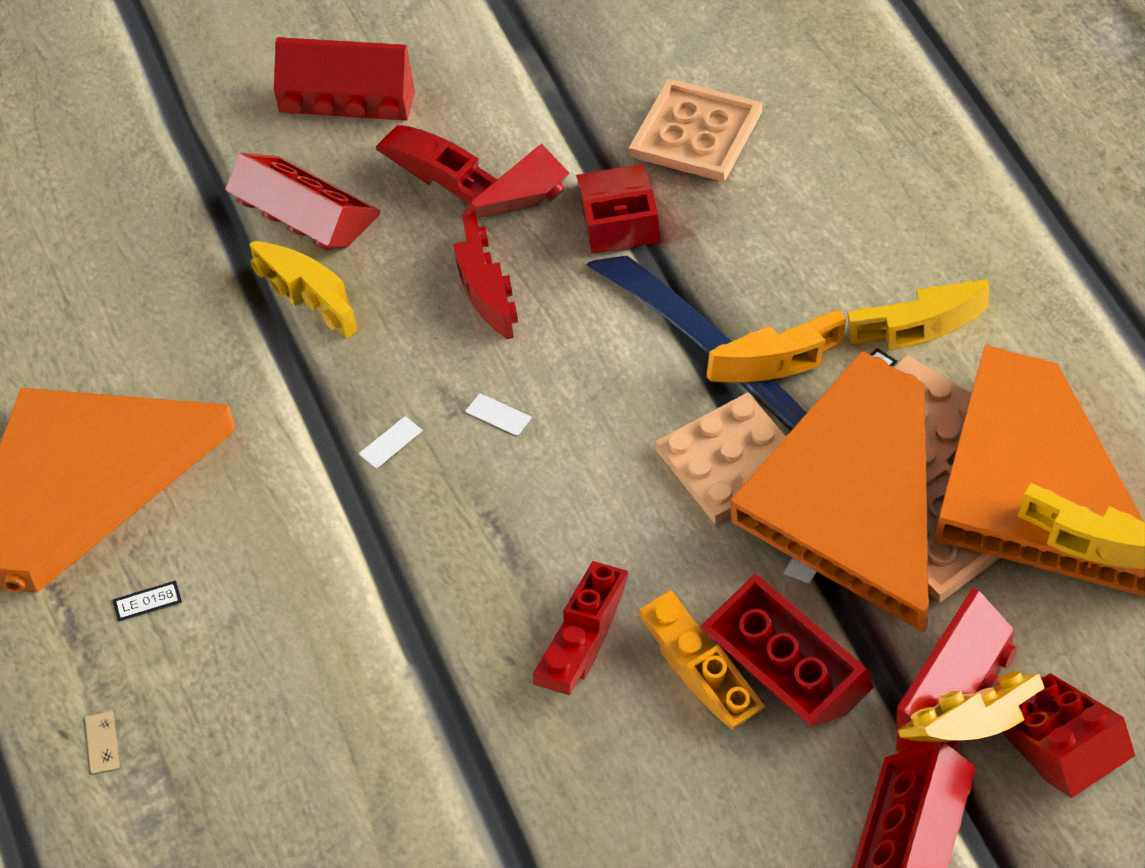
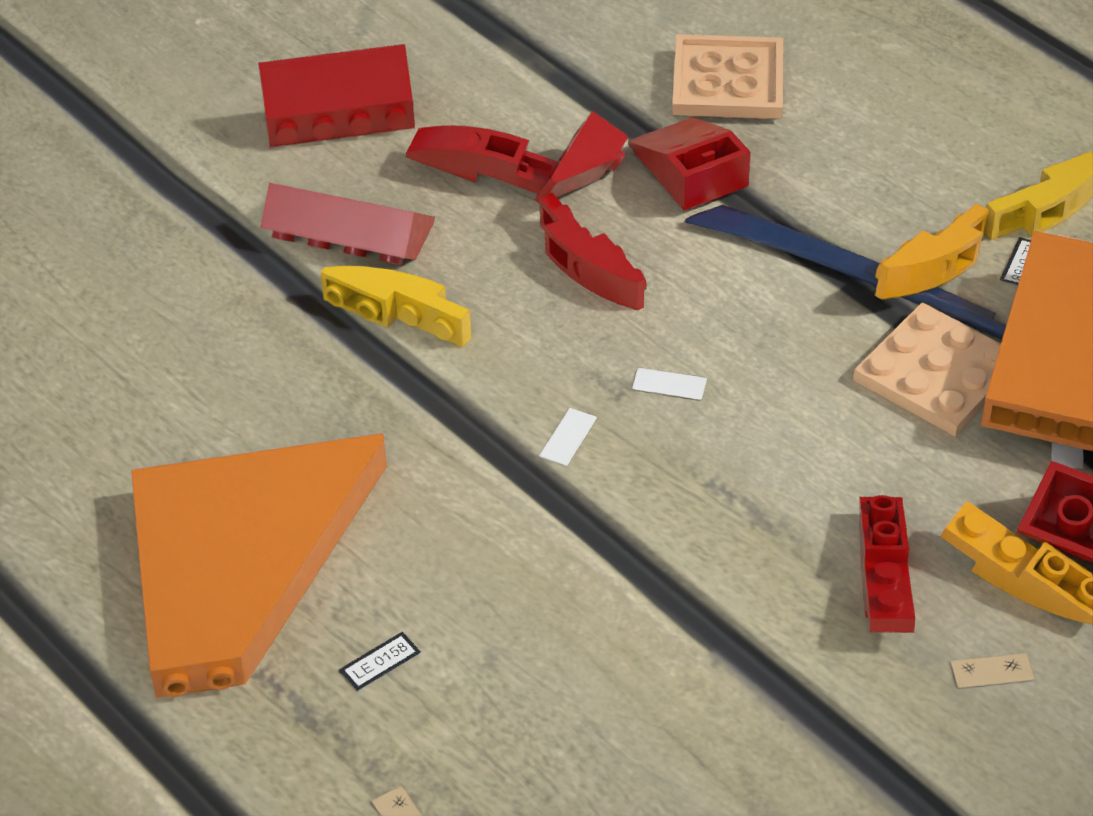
camera: 25 degrees left, 5 degrees down
none -> tan sticker [951,653,1035,688]

